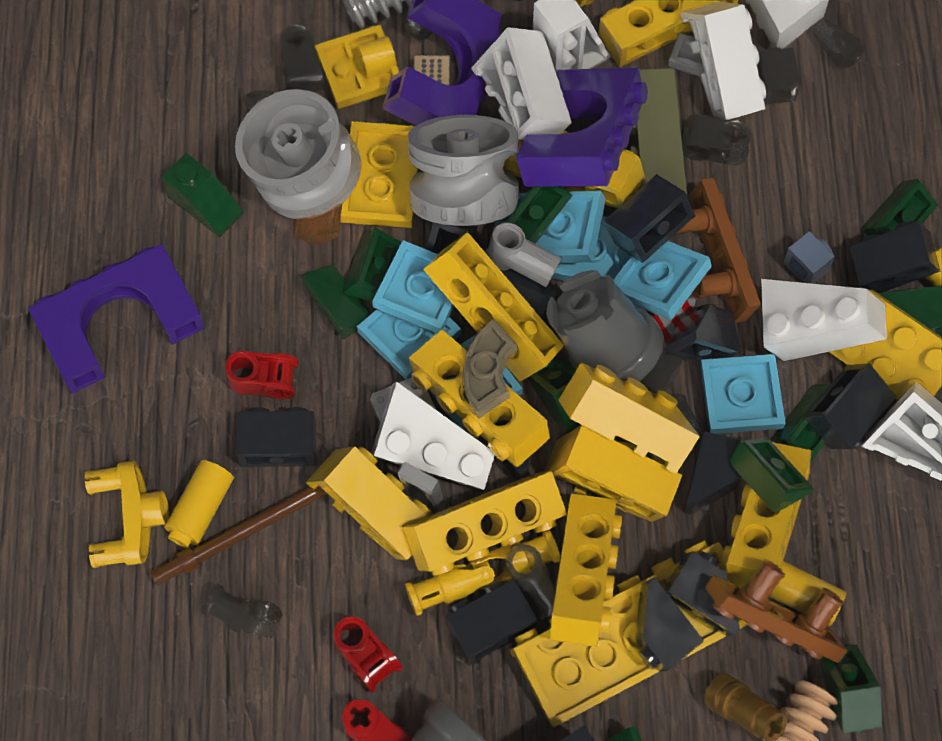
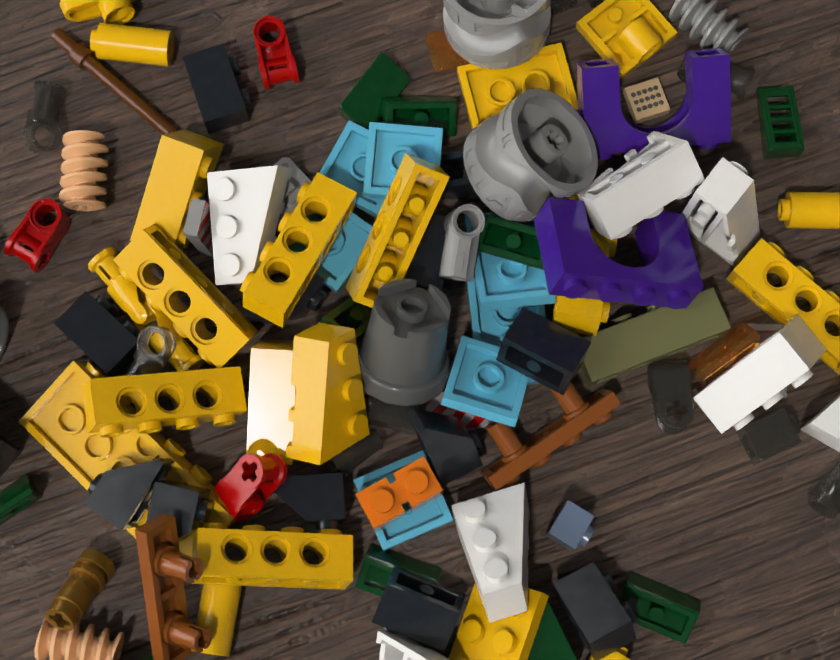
camera: 70 degrees right, 10 degrees up
dark tan tile [463,319,518,419] -> none
dark green slope [730,438,814,512] -> none
none -> light nougat piece [59,130,109,211]
none -> red piece [214,453,288,523]
none -> orange piece [355,456,443,532]
none -> clear orange slope [685,323,760,387]

